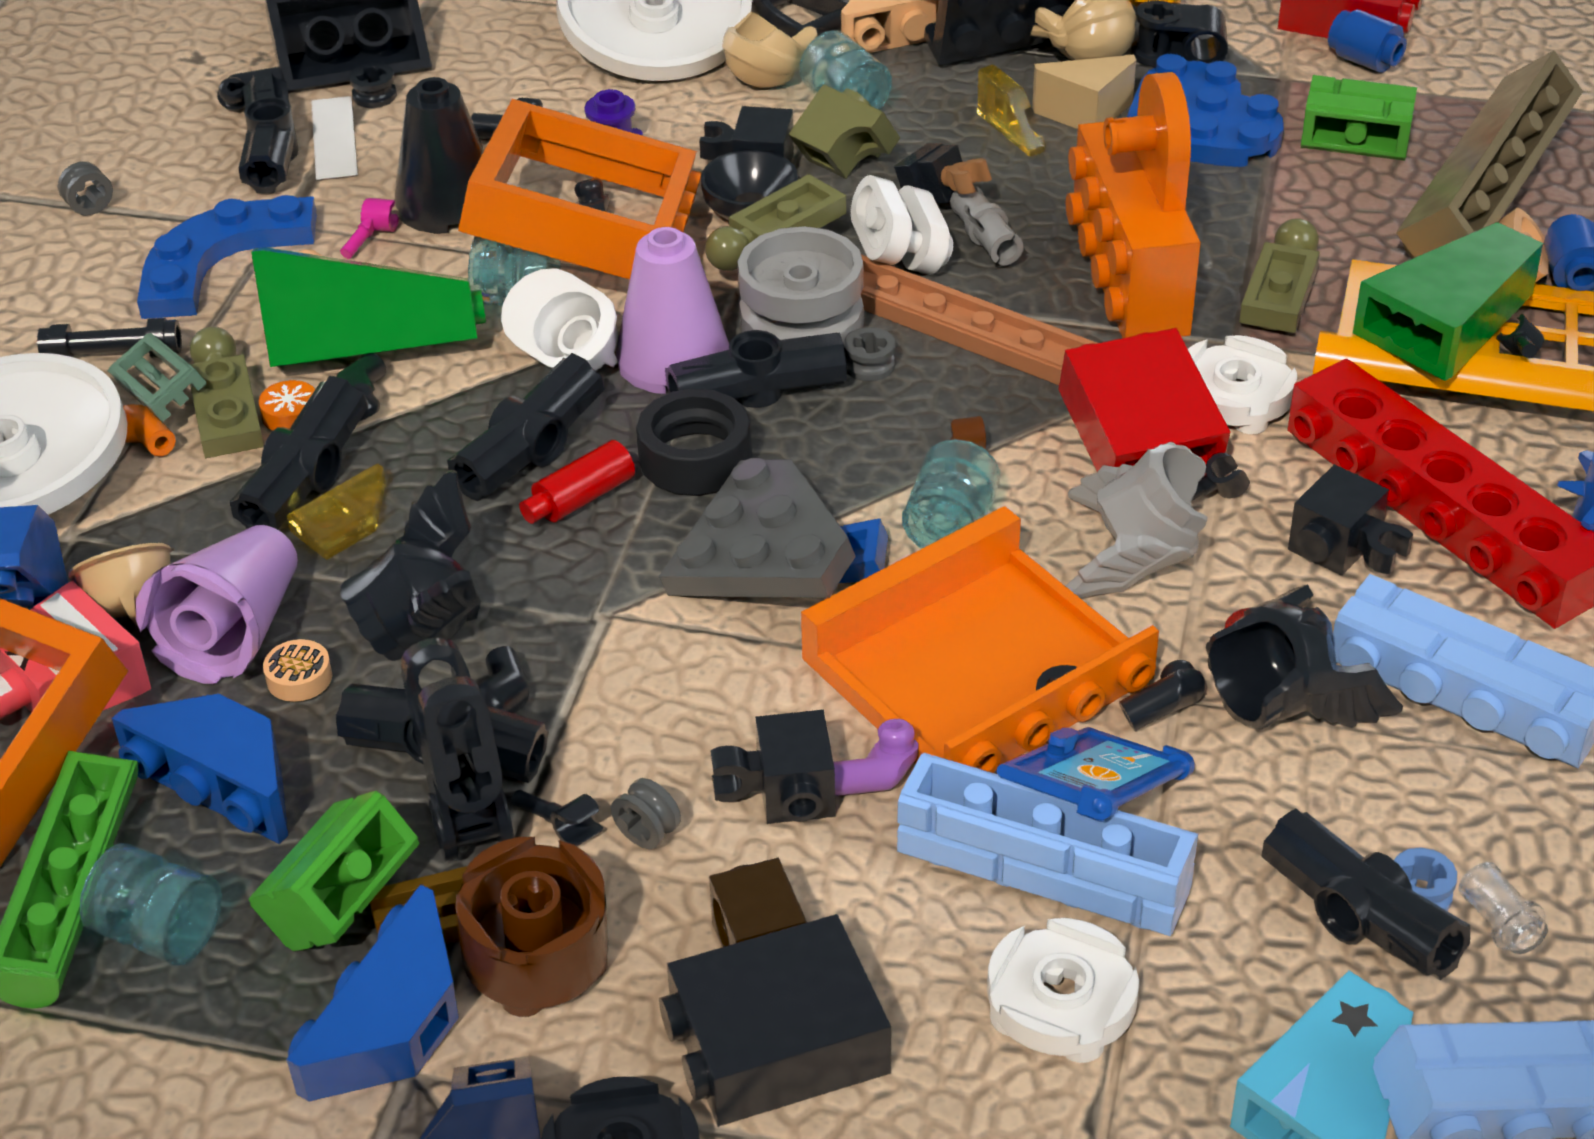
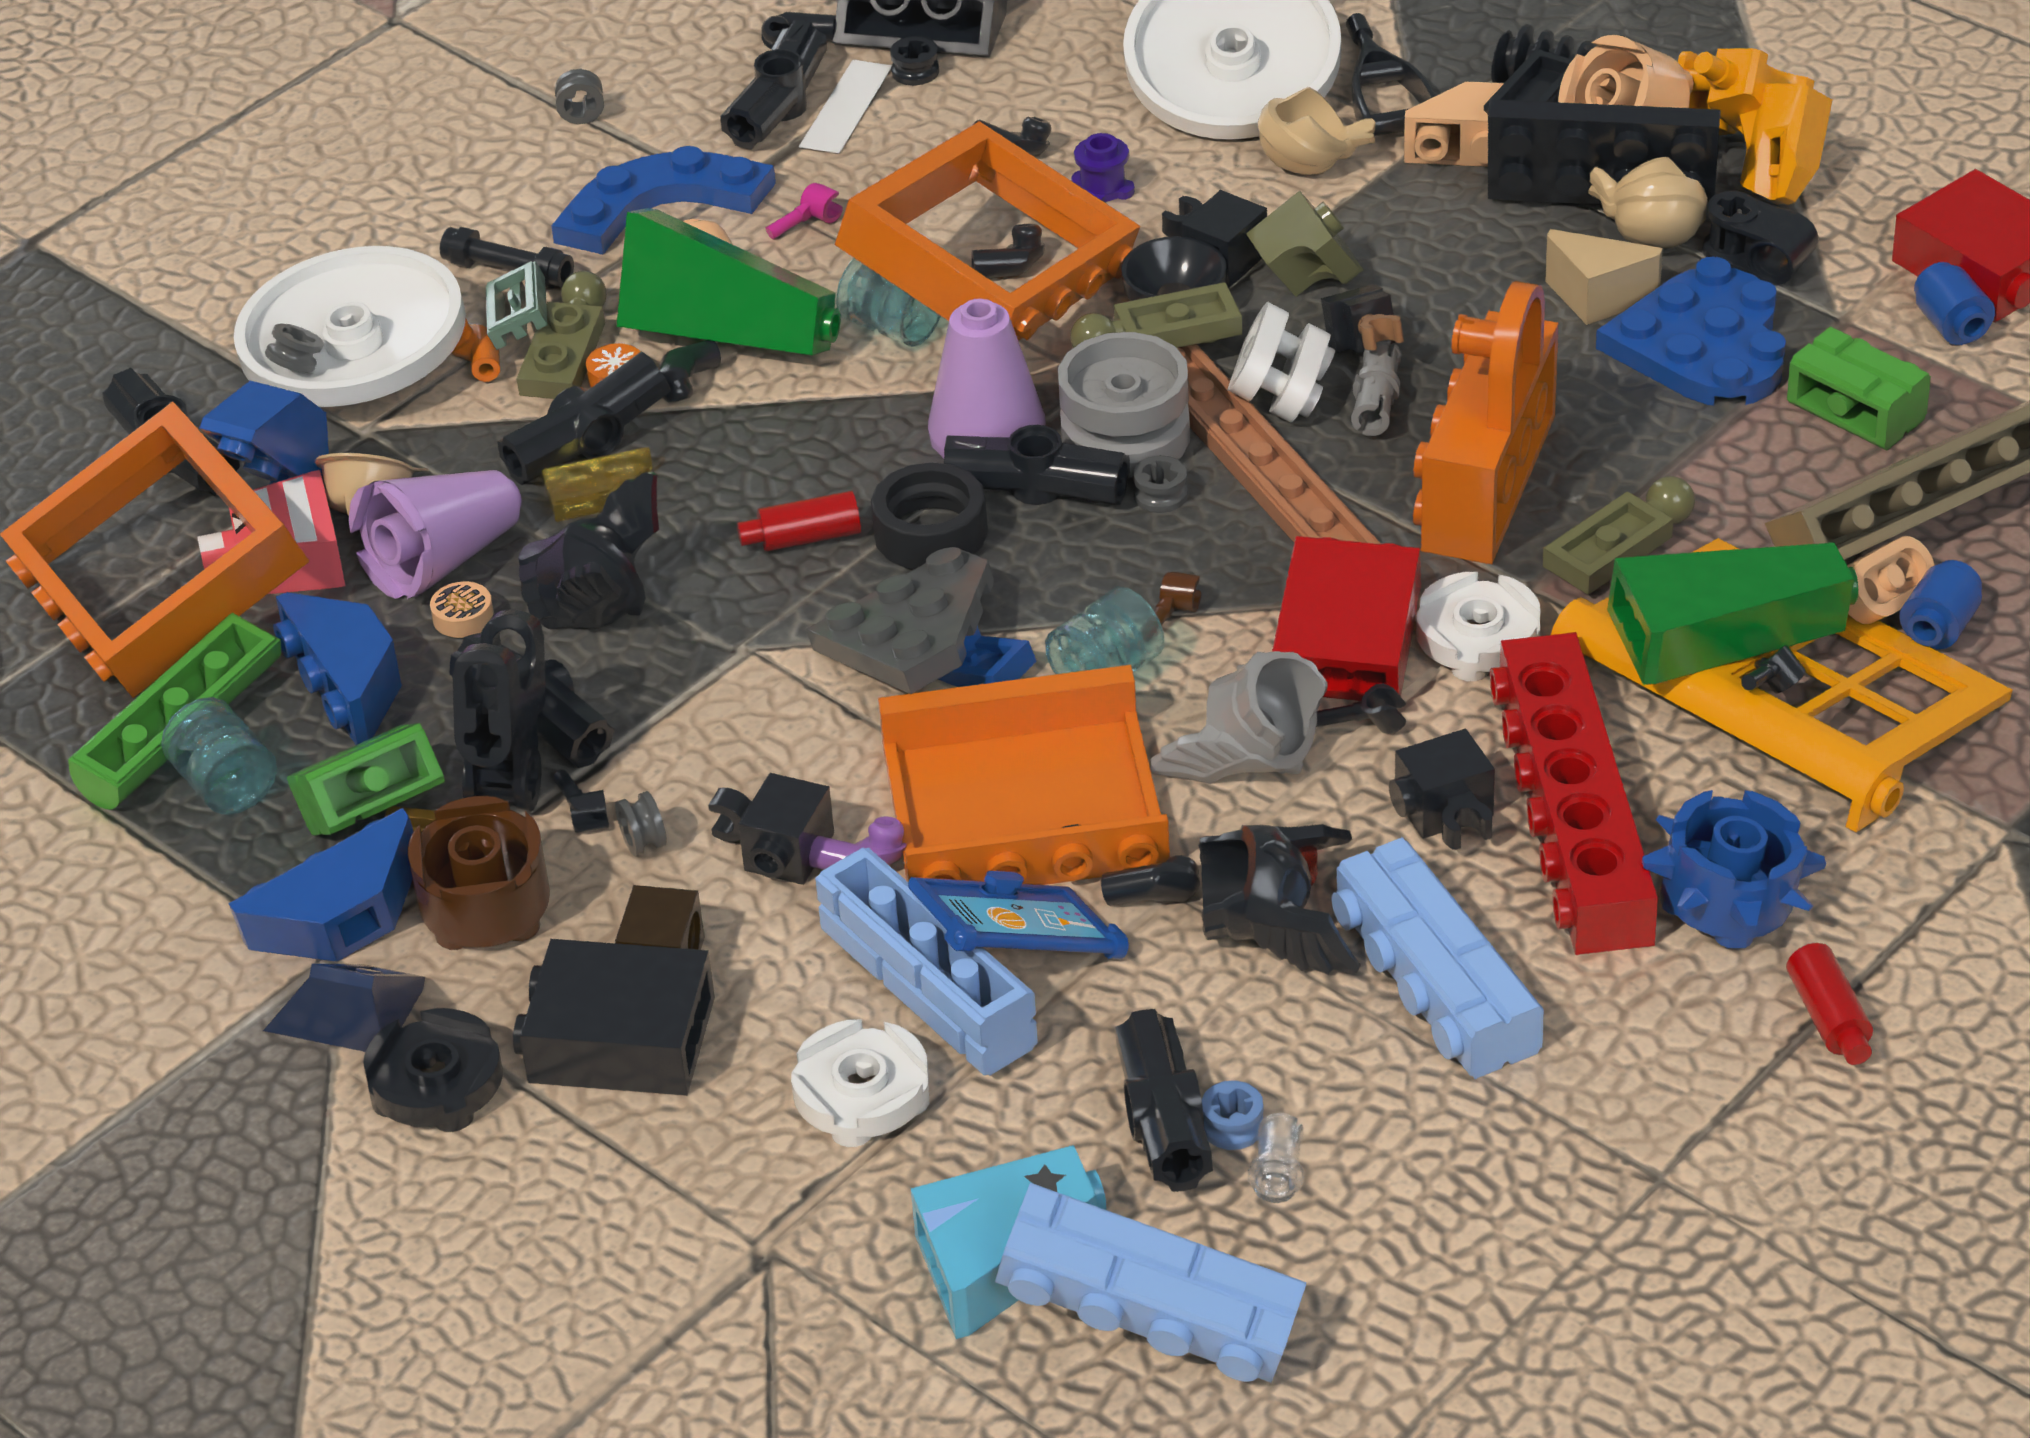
camera: 30 degrees right, 0 degrees up
black cone [394,77,484,234] -> none
black piece [447,353,605,502] -> none
black arm [478,646,529,714] -> none
white piece [501,269,619,371] -> none
clear light blue wheel [800,30,892,110] -> none
clear yellow tile [977,64,1045,157] -> none

